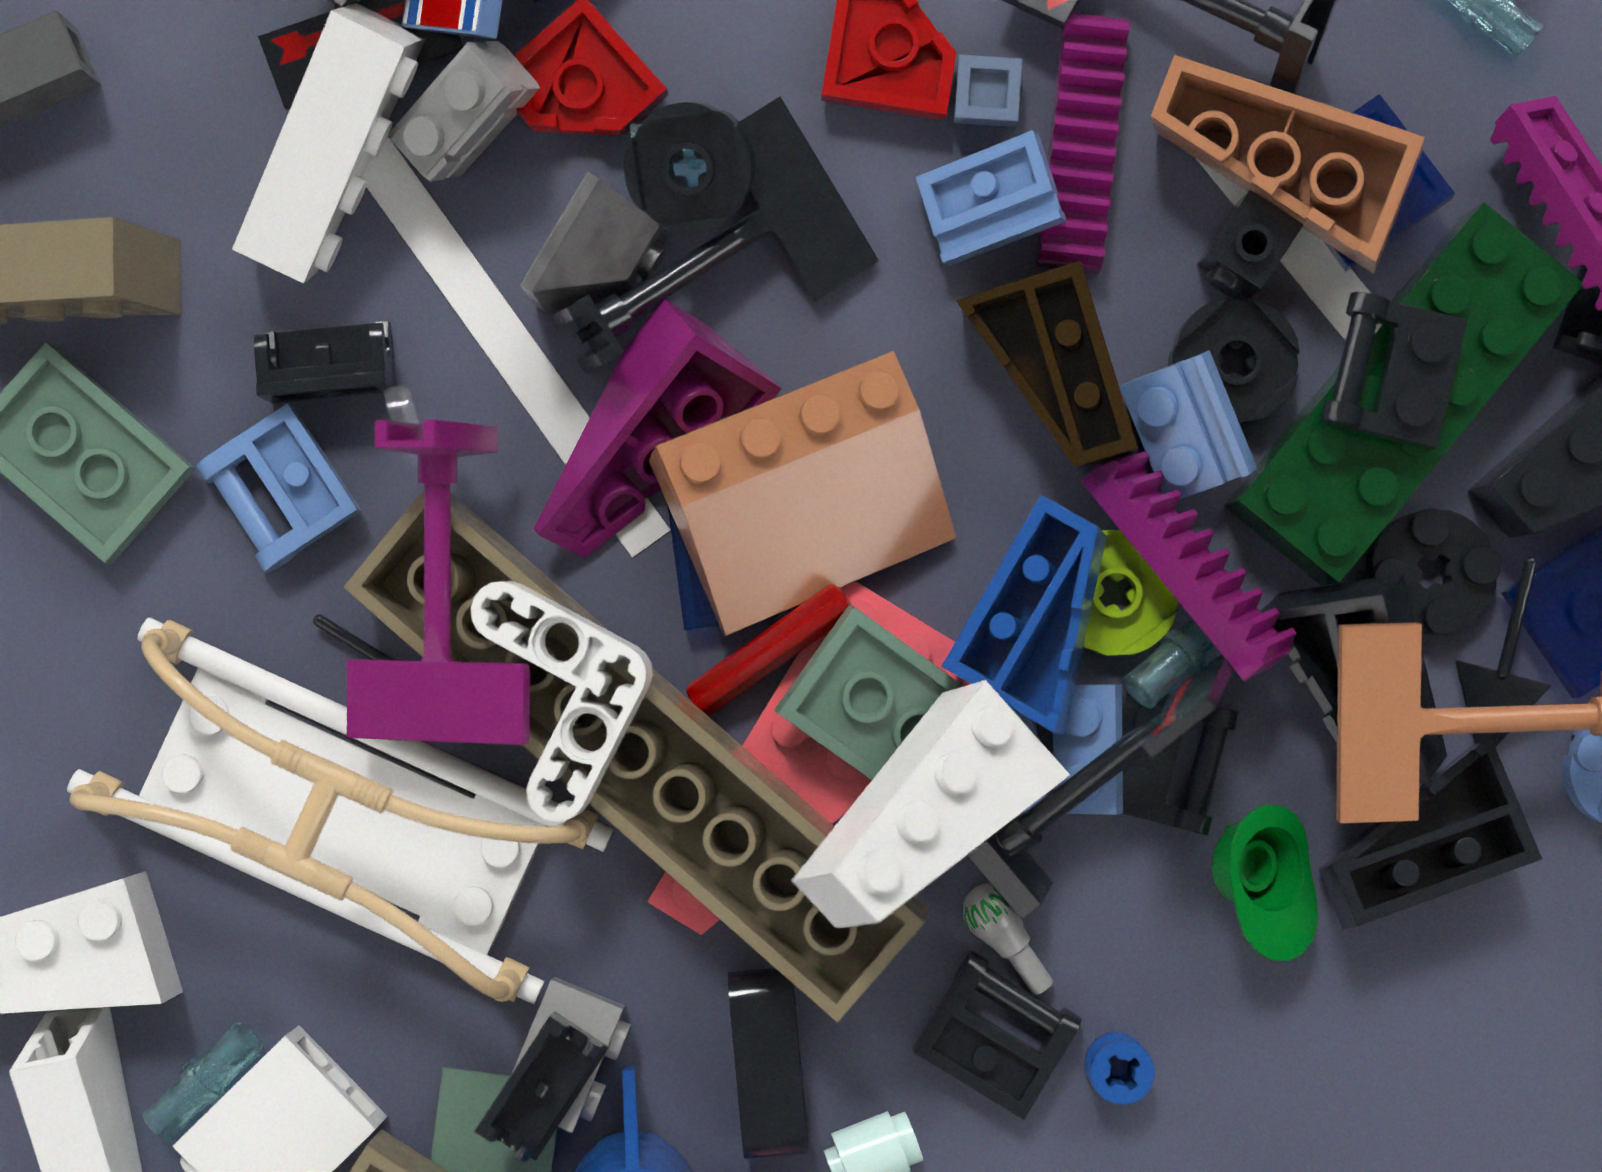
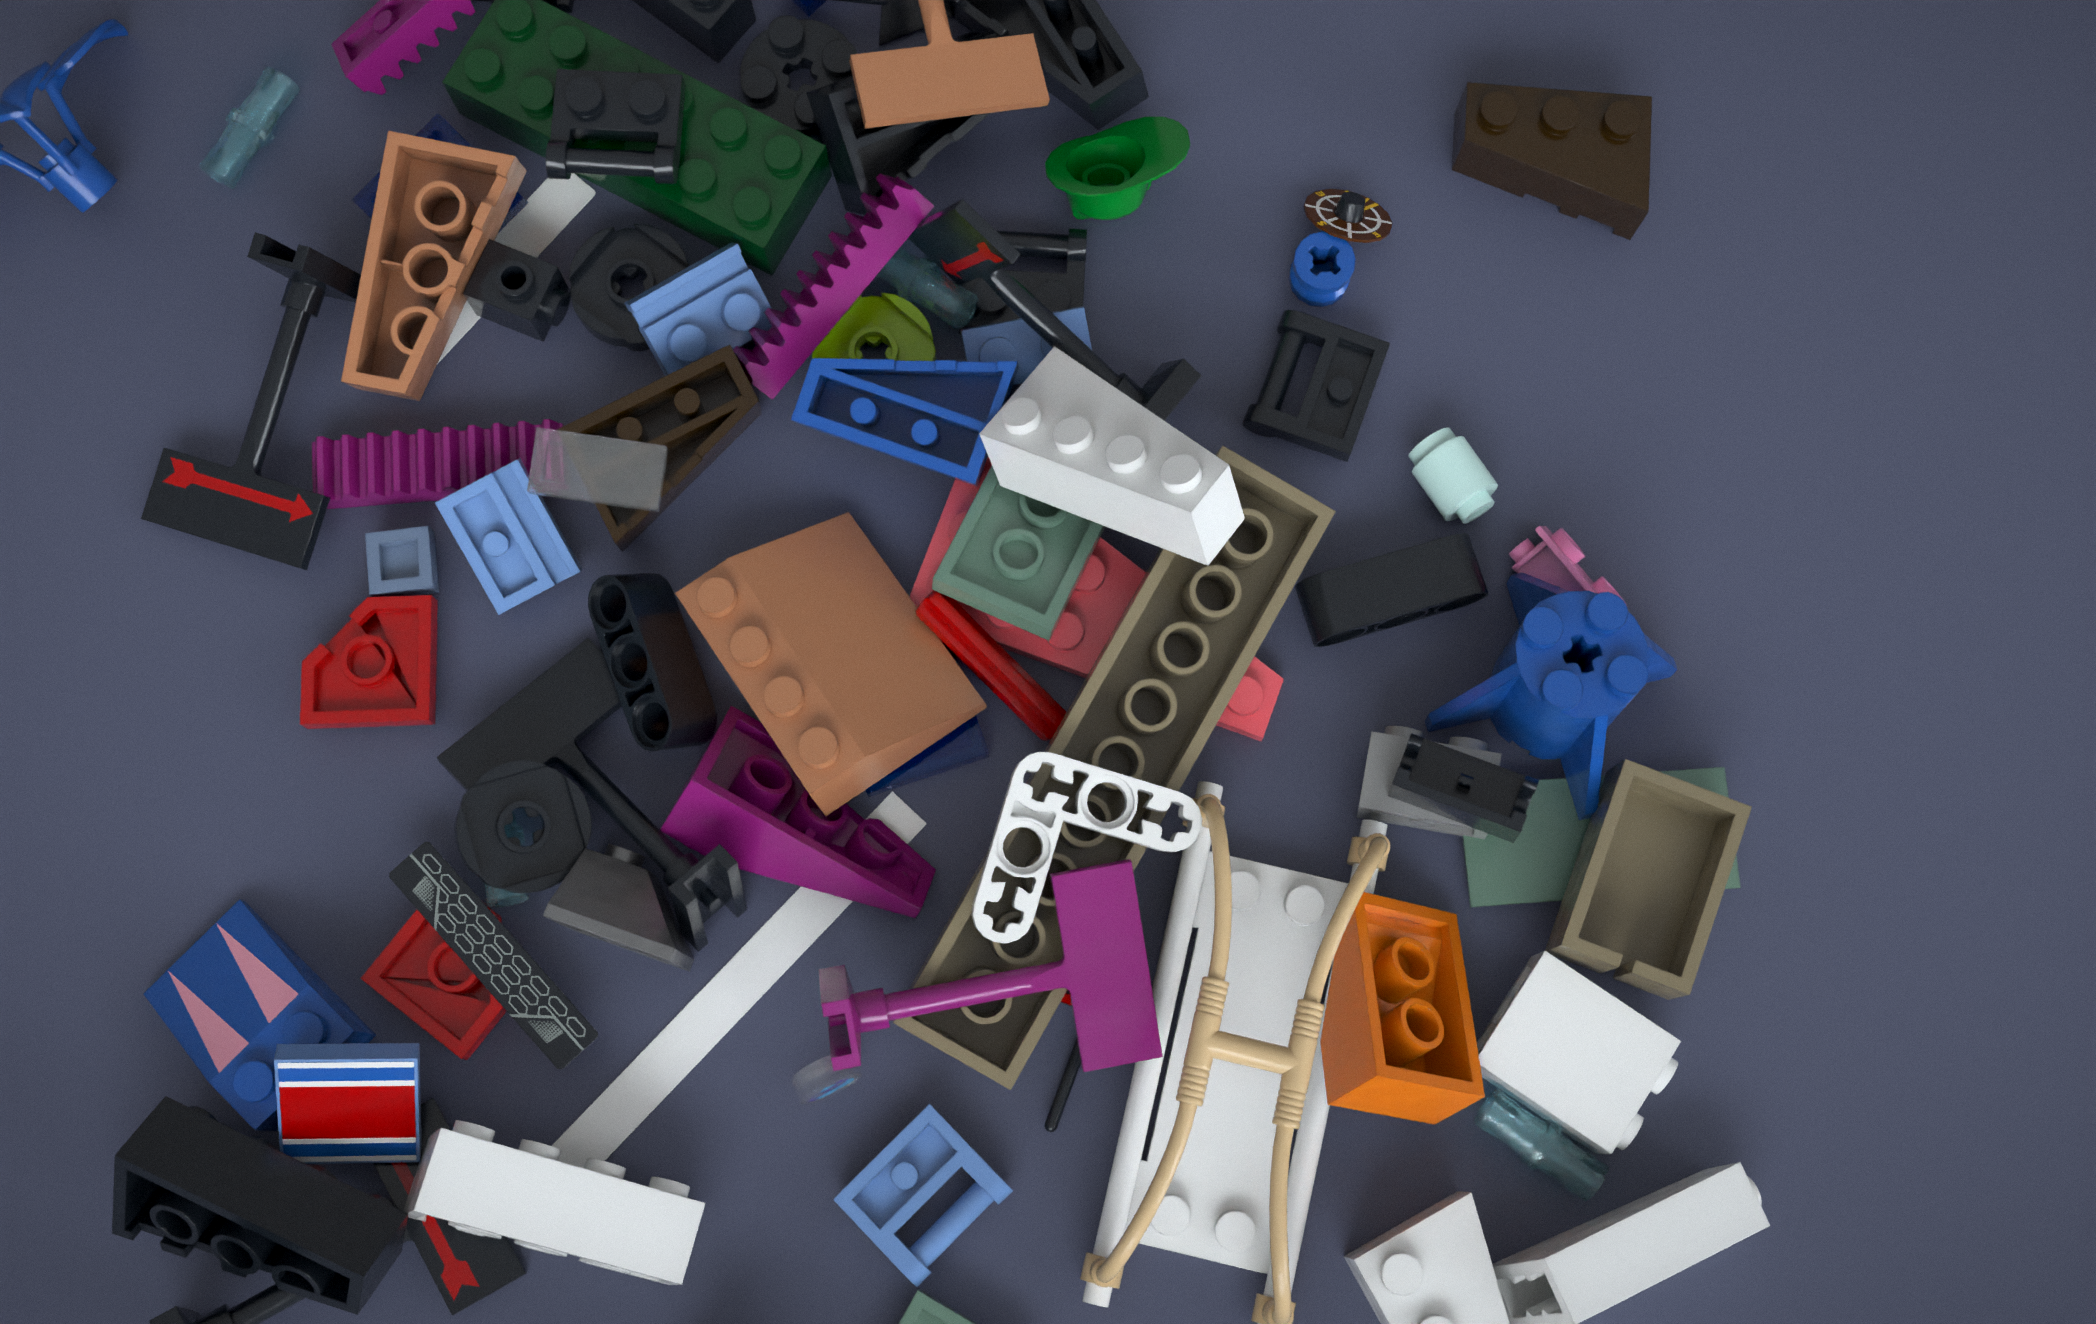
camera: 100 degrees left, 10 degrees down
black hinge [254,320,397,403] -> none
light grey brick [388,41,540,182] -> none
light grey piece [962,883,1053,995] -> none
none -> black sticker [389,842,598,1070]
none -> clear tile [527,427,668,512]
none -> black beam [588,573,717,752]
none -> piece [1303,189,1393,243]
none -> orange slope [1320,892,1485,1125]

